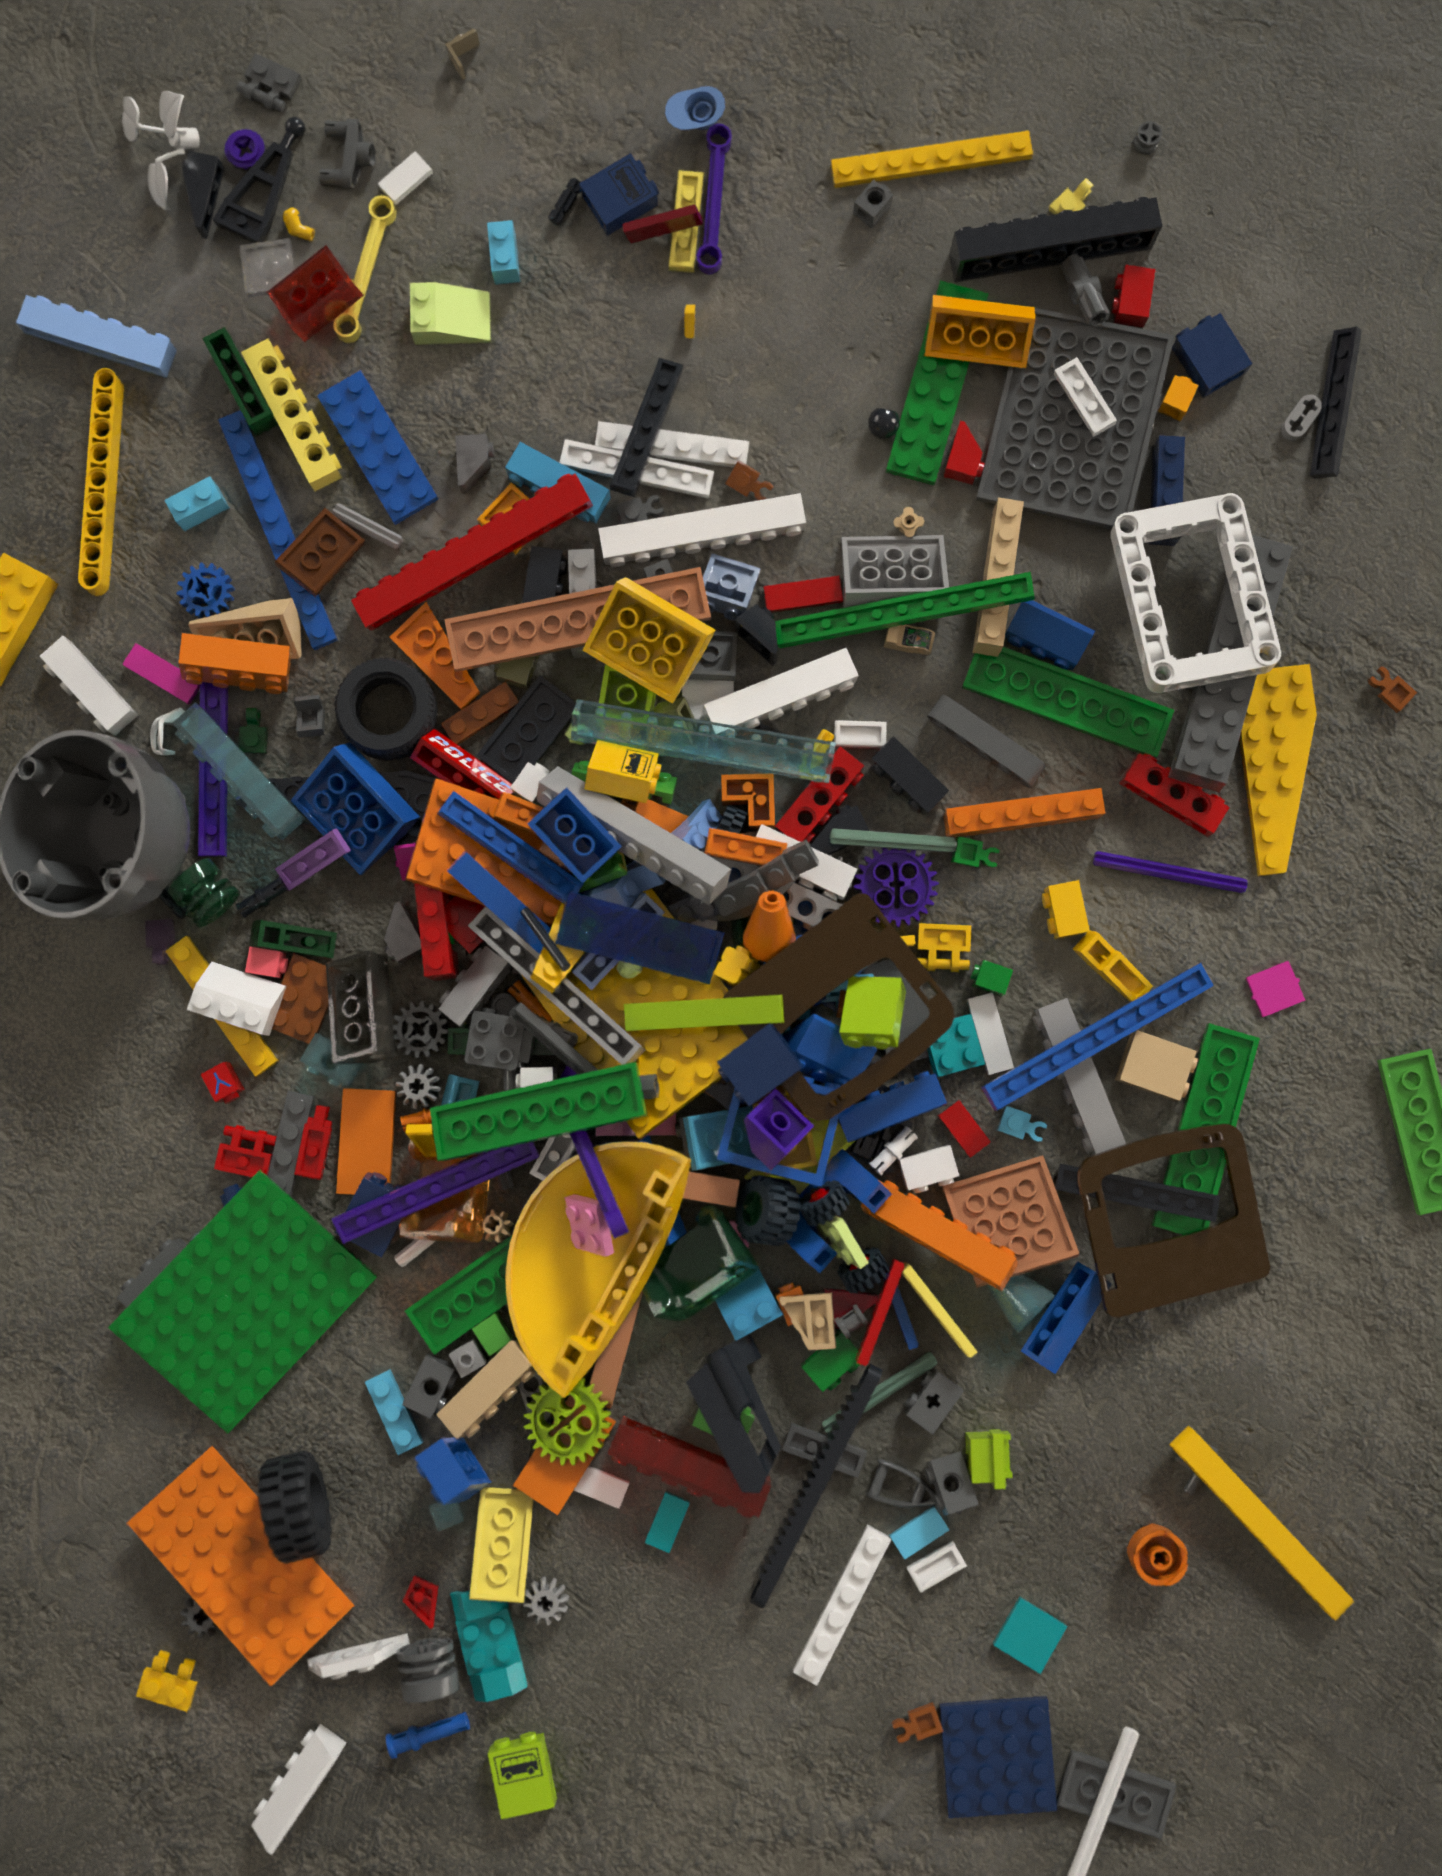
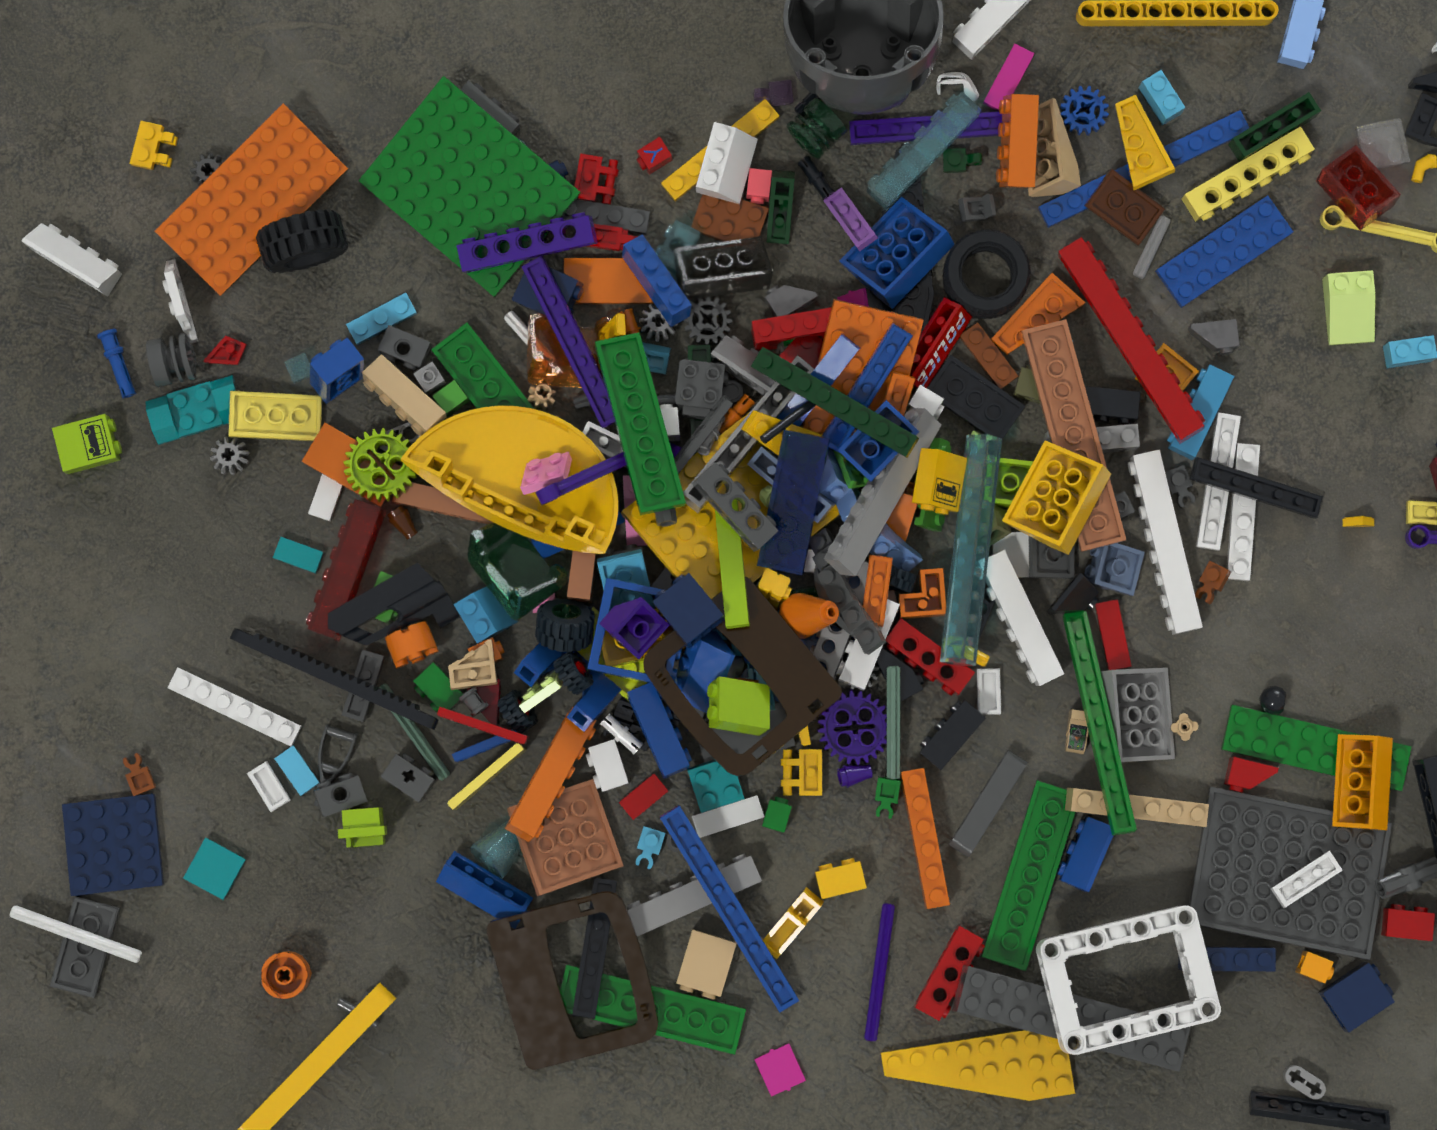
camera: 85 degrees right, 0 degrees up
none -> orange brick [385,621,439,669]
none -> reddish brown cone [387,505,418,540]
none -> dark purple brick [456,212,598,273]
none -> blue brick [622,234,692,327]
none -> dark grey brick [691,462,778,552]
none -> dark green plate [751,347,919,458]
none -> dark purple cone [837,765,873,788]
none -> yellow wing [1115,95,1175,190]

